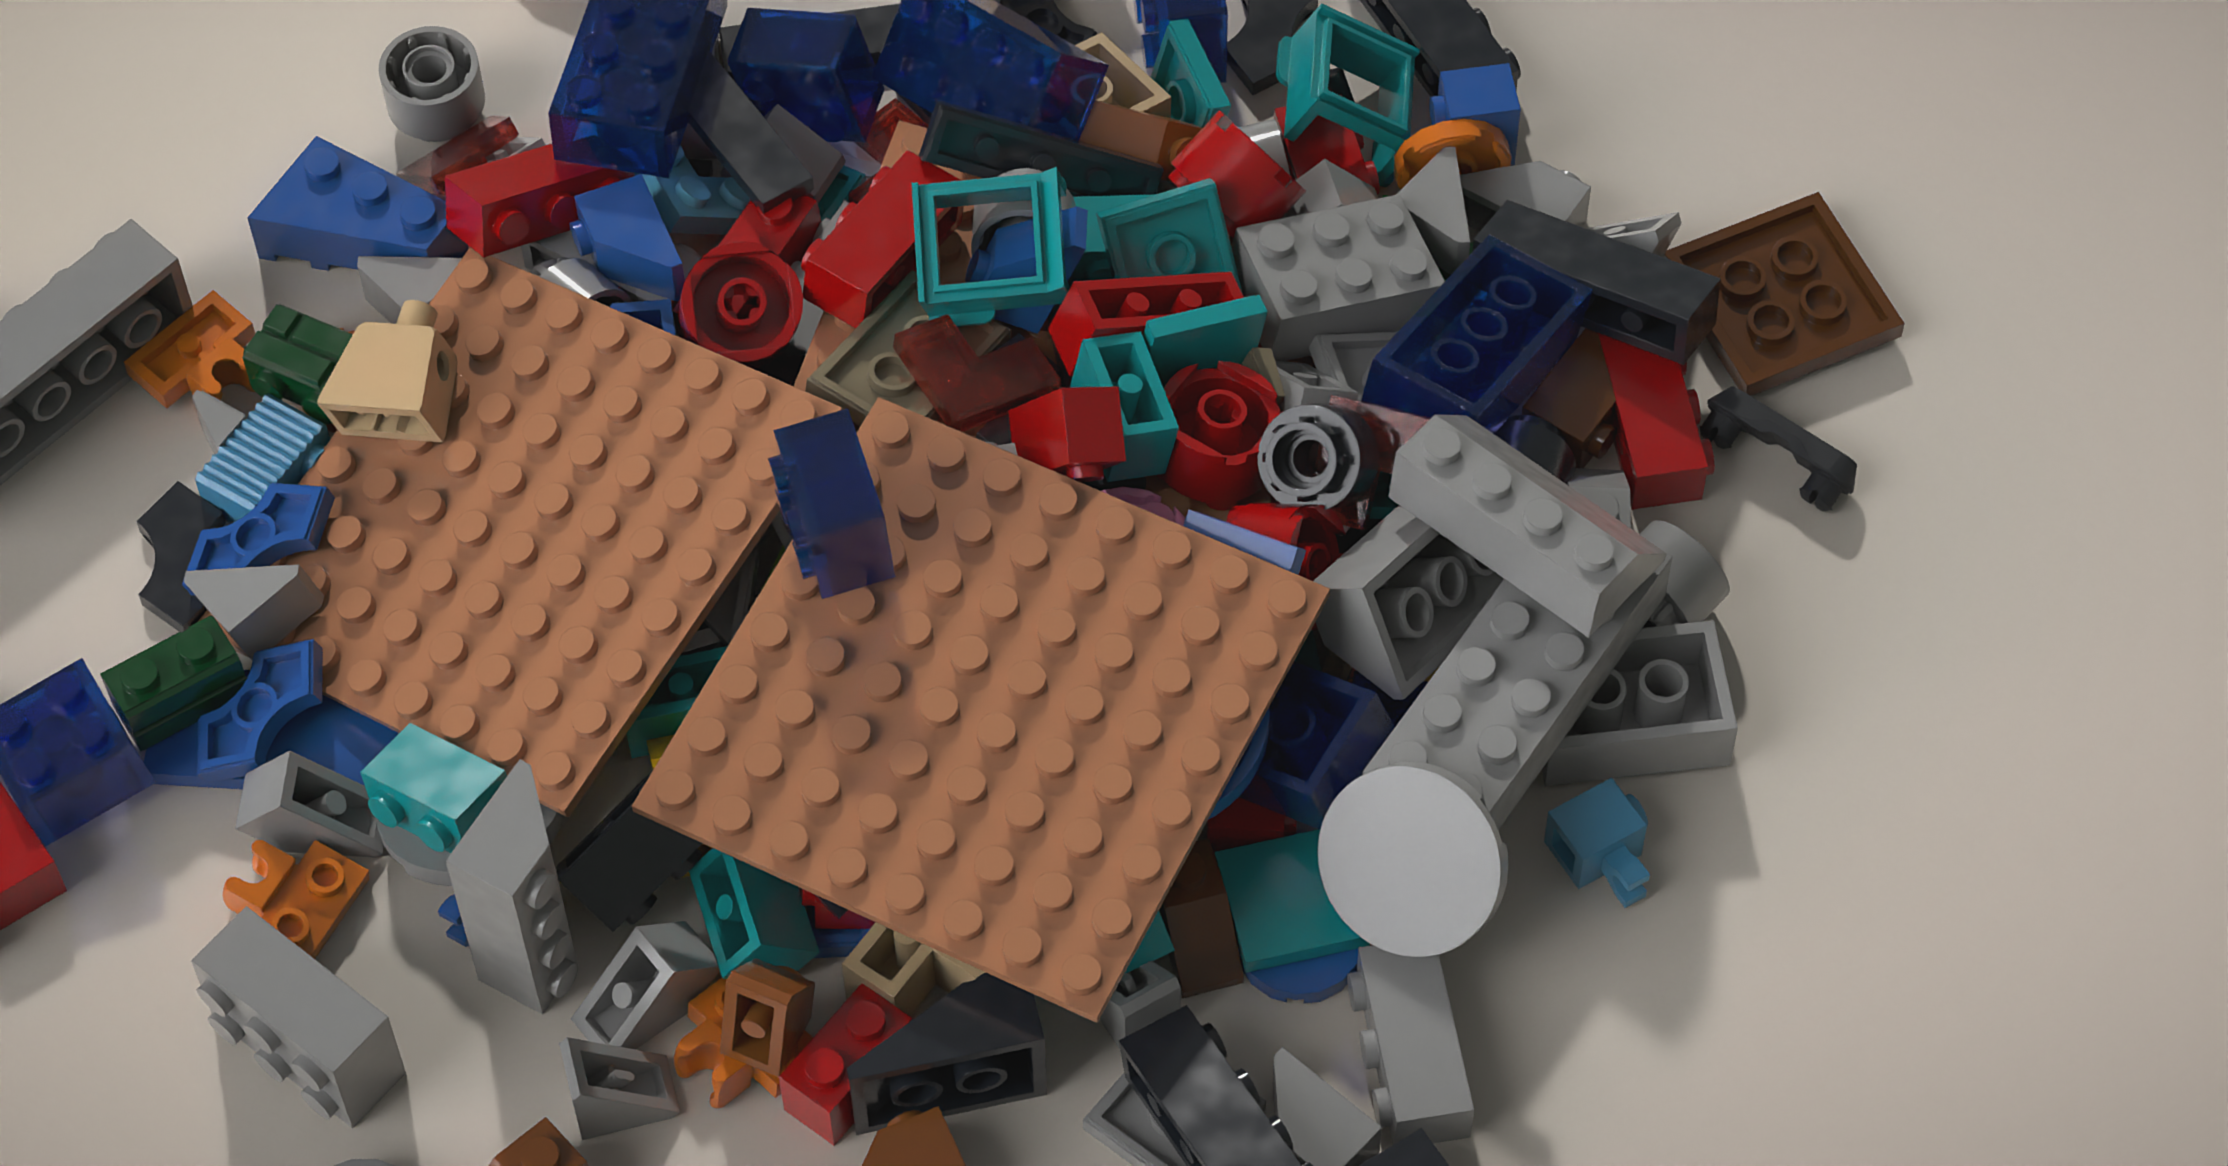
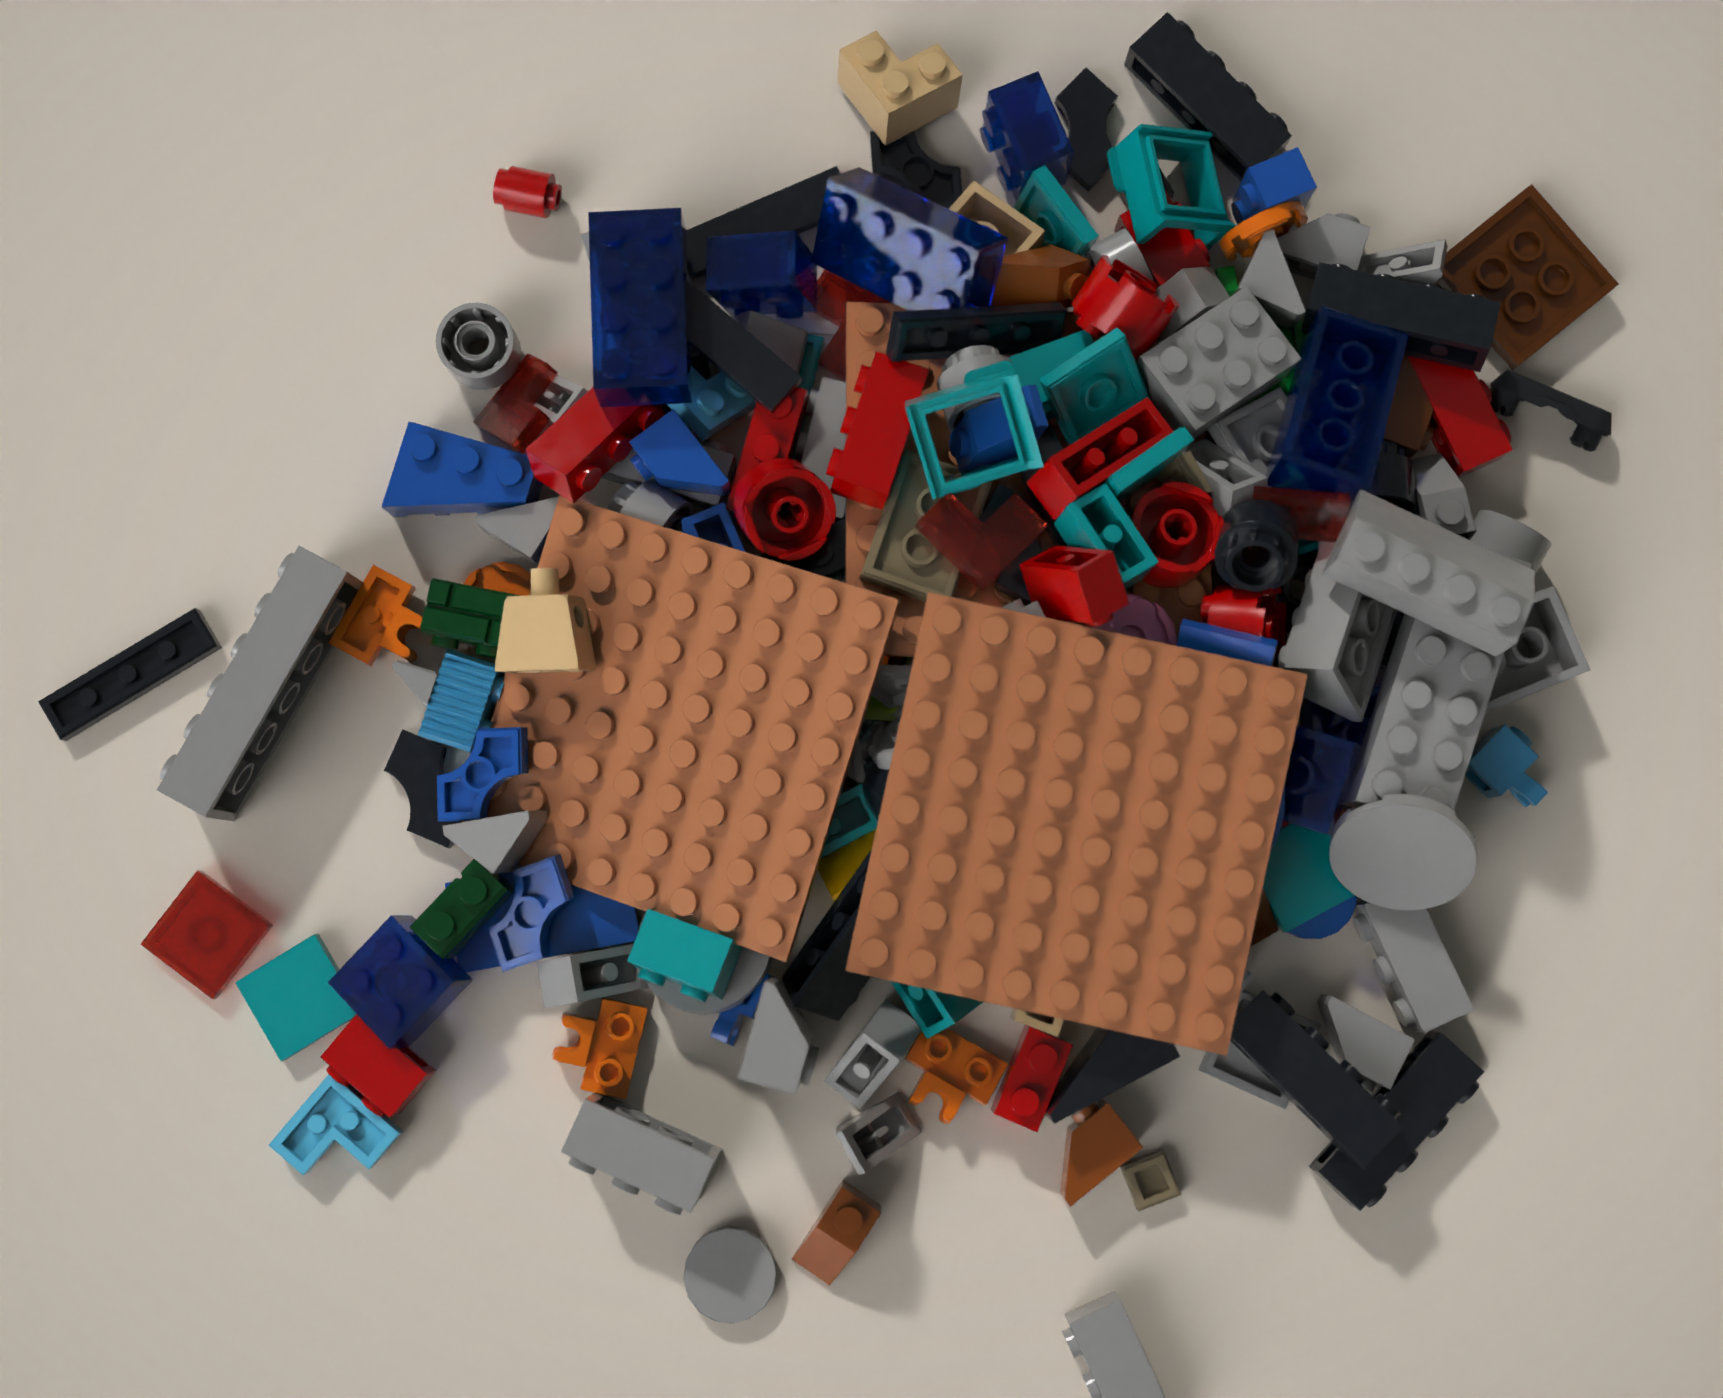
camera: 15 degrees left, 25 degrees up
dark orange slope [720,958,815,1077] -> none
clear blue brick [767,408,896,599] -> none

